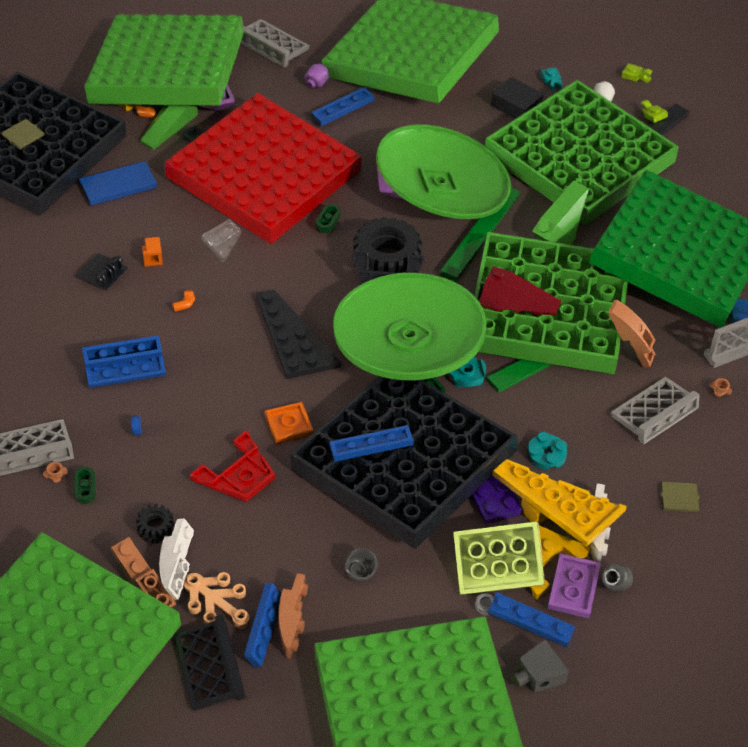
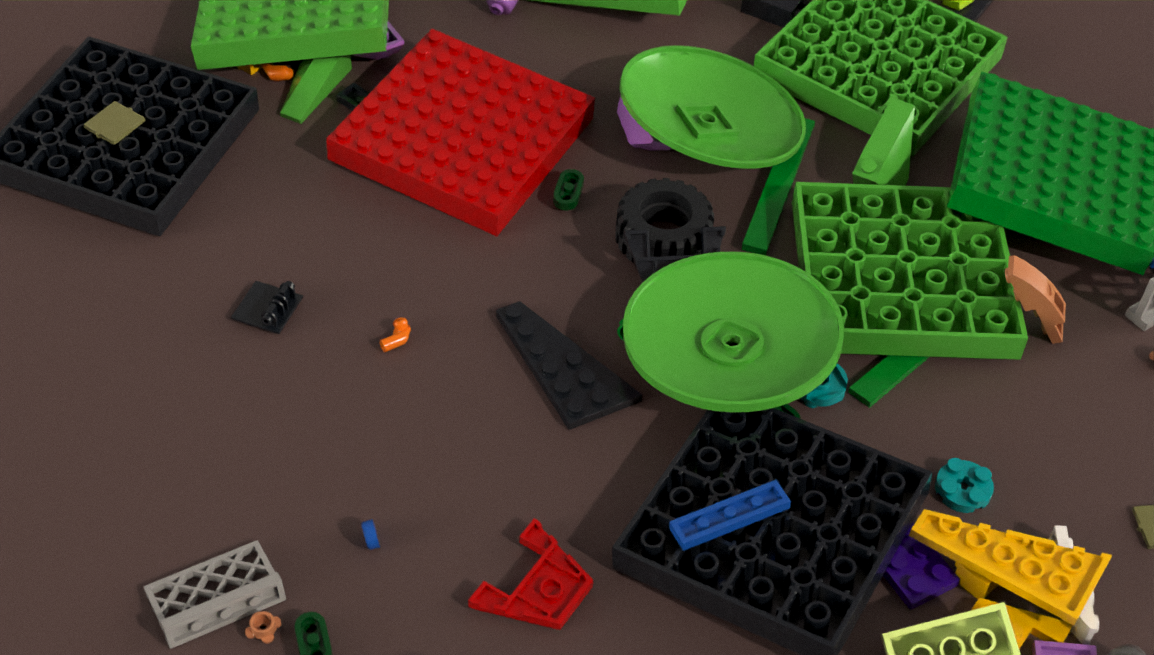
camera: 10 degrees left, 0 degrees up
blue tile [79,161,157,206] -> none
blue brick [82,335,166,389] -> none
orange brick [142,237,163,267] -> none
clear wing [201,219,241,262] -> none
orange tile [265,402,314,444] -> none
blue plate [311,87,374,126] -> none
dark red wedge [479,266,561,316] -> none
light grey fence [611,377,700,445] -> none

